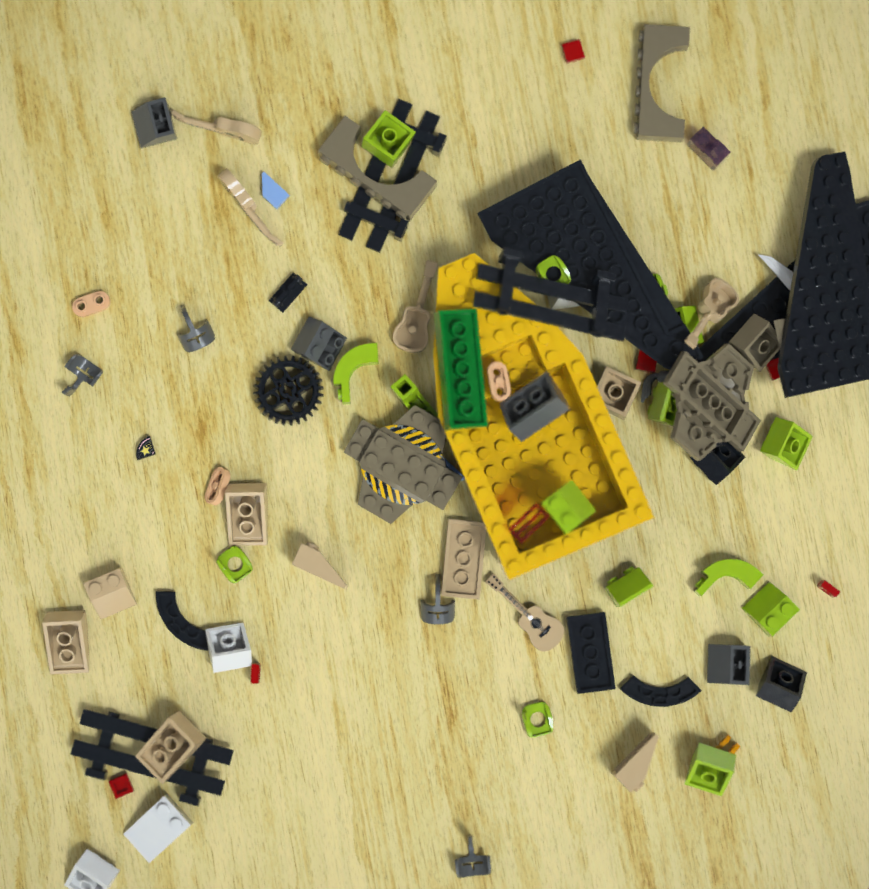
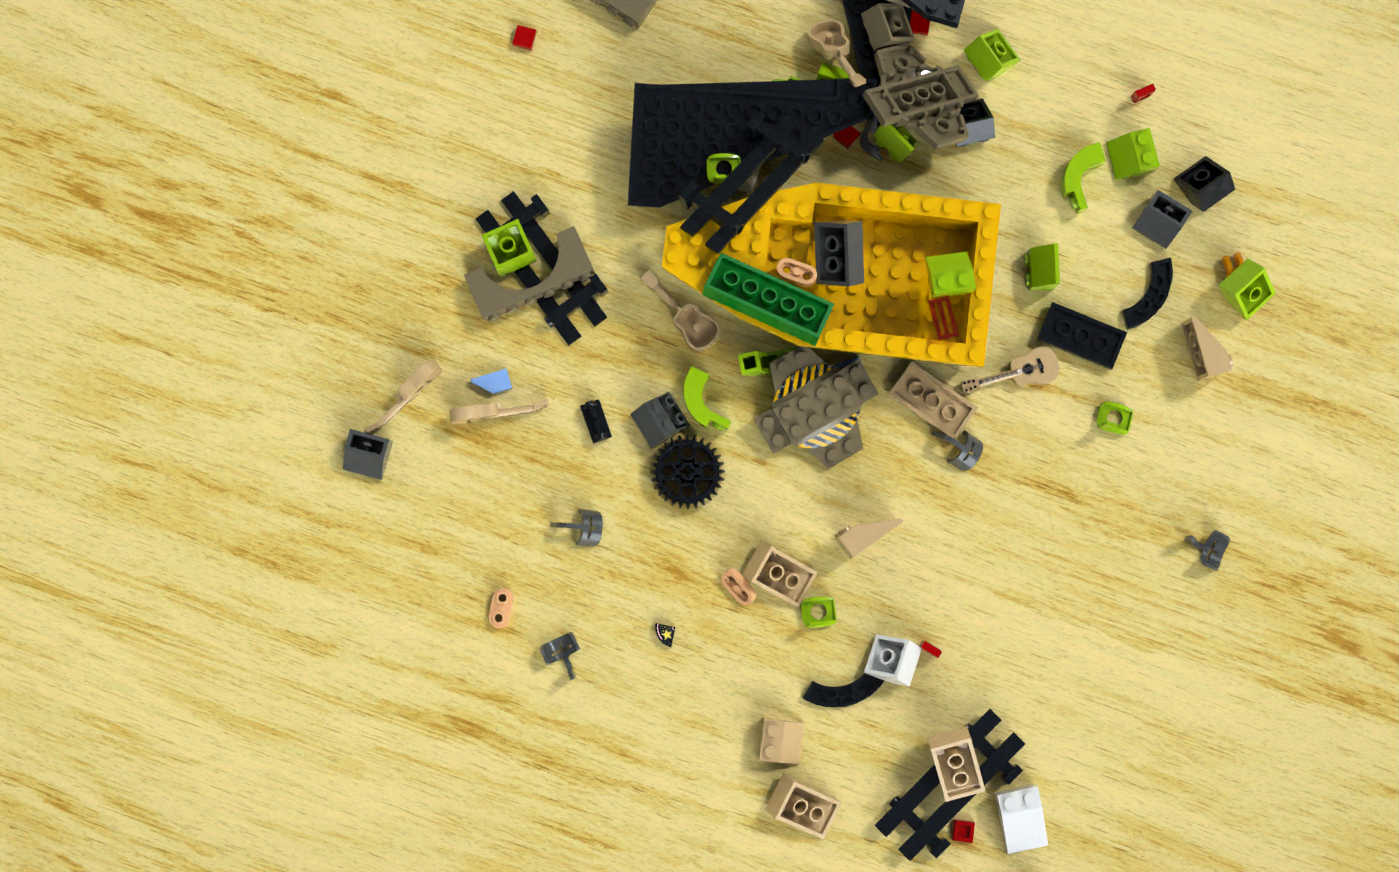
camera: 55 degrees left, 0 degrees up
tan slope [597,366,642,420] -> none

